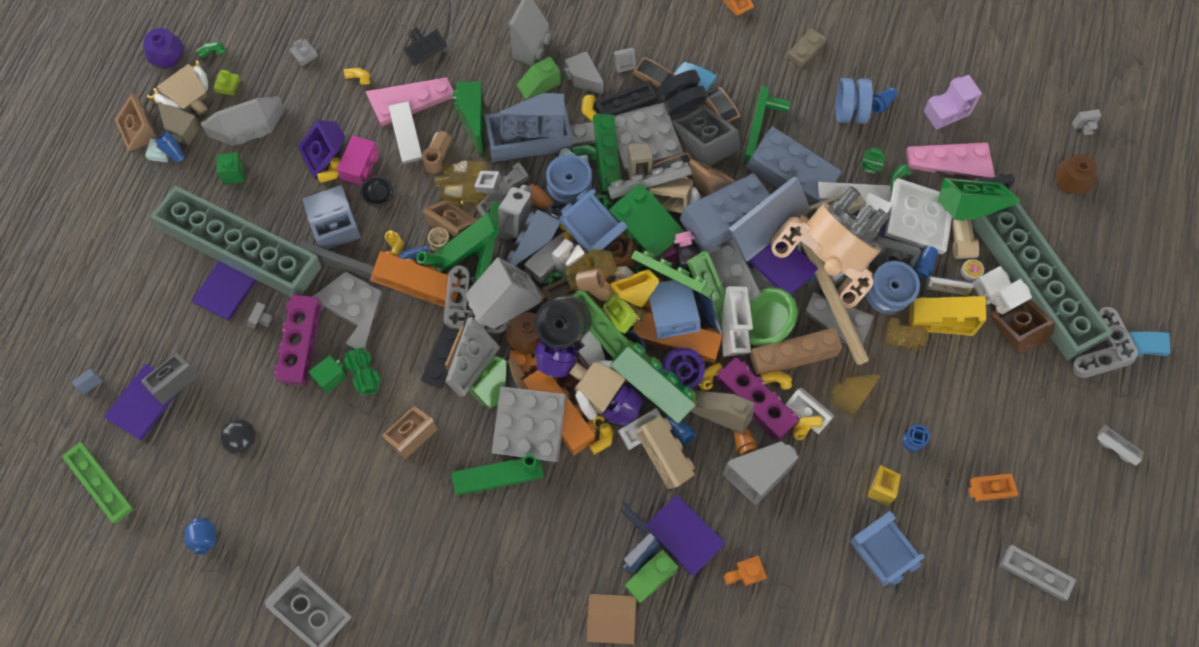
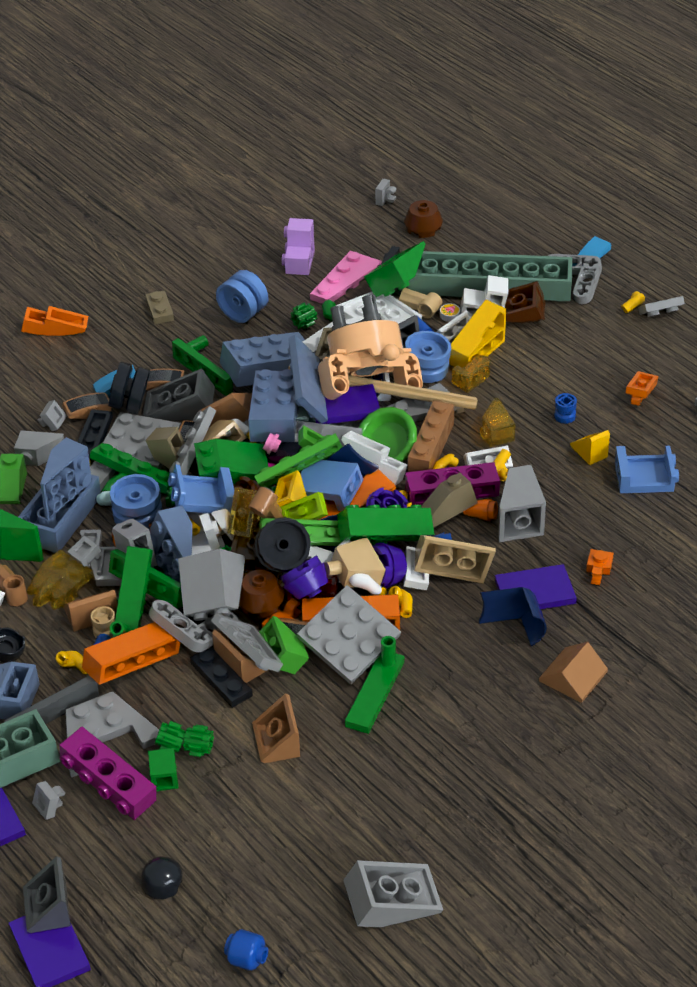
camera: 55 degrees left, 25 degrees down
bright green slope [625,550,678,604] -> none
none -> yellow arm [621,291,645,314]

